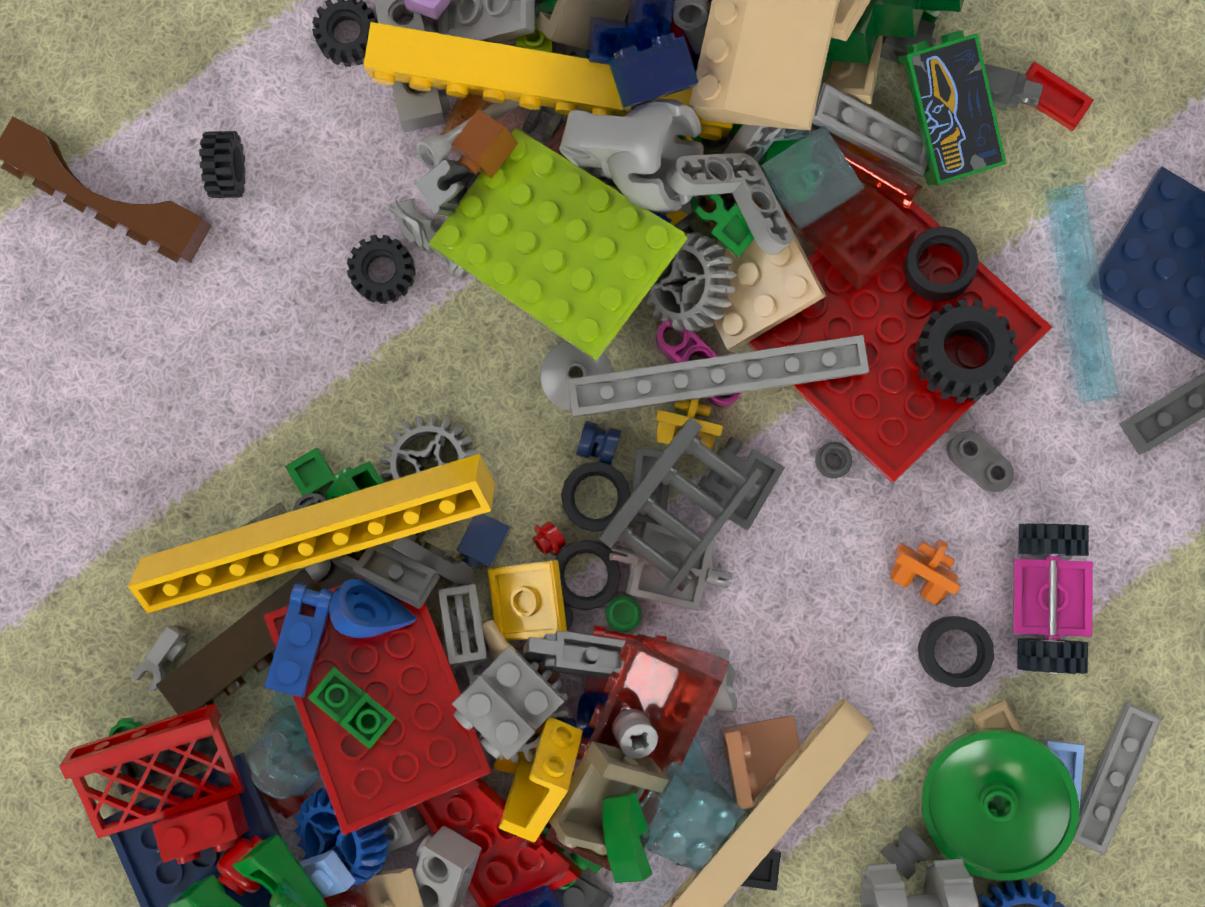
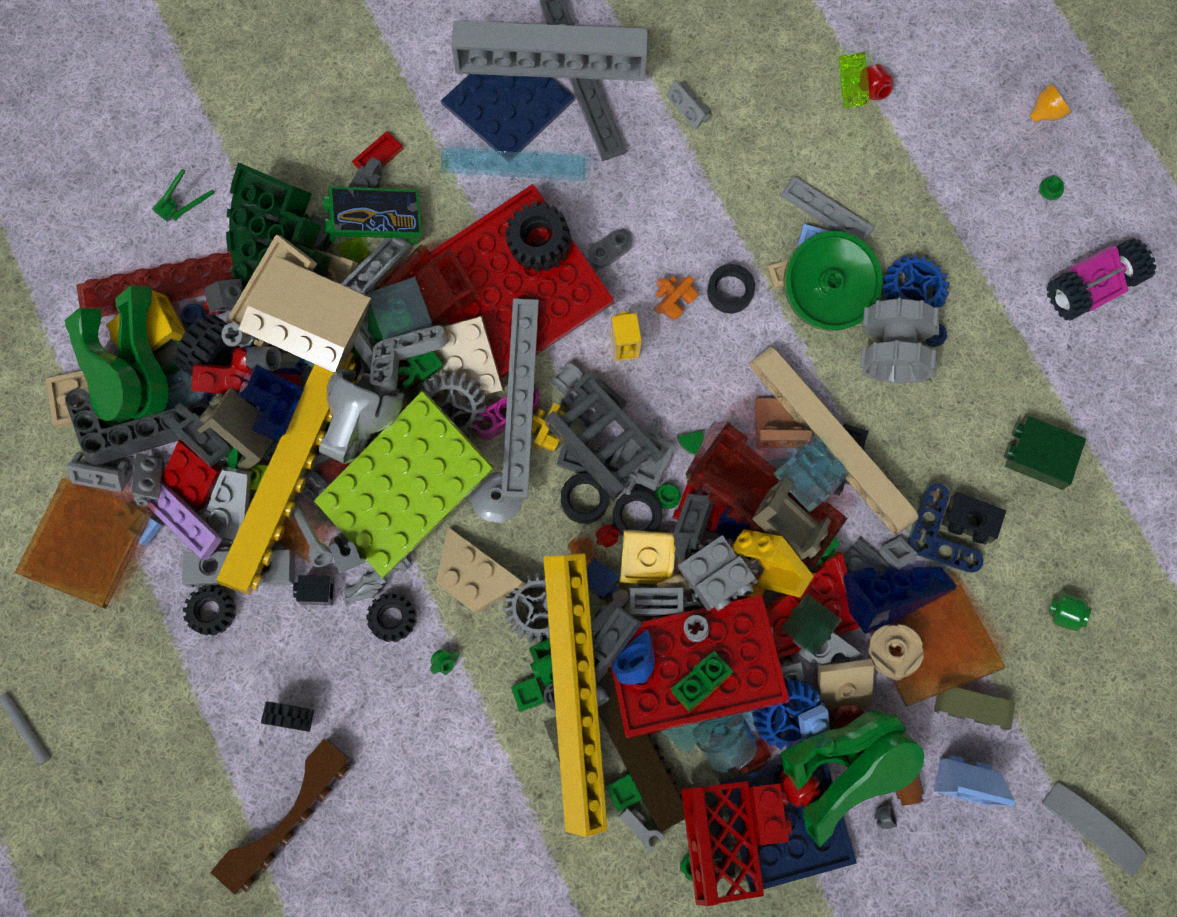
camera: 80 degrees left, 10 degrees down
blue plate [264,582,334,698] -> none
dark orange brick [451,109,518,179] -> none
dark blue wheel [576,420,621,465] -> none
green slope [602,792,653,883] -> none
clear blue brick [609,33,699,113] -> none
light grey wheel [612,709,658,759] -> none
dark grey plate [815,442,852,479] -> none
dark grey wheel [880,825,934,880] -> none
black tyre [903,226,979,302] -> none
plate [1013,523,1093,674] -> none
none -> black brick [293,575,334,606]
none -> clear neon green plate [338,237,369,264]
none -> green plate [430,649,459,675]
none -> tan wing [436,528,526,614]
none -> light grey bush [550,362,583,395]
none -> clear orange plate [568,539,595,564]
none -> green plate [605,774,642,812]
none -> yellow brick [610,312,642,361]
none -> green tile [677,431,708,457]
none -> light grey bush [684,615,709,642]
none -> clear green piece [780,594,842,656]

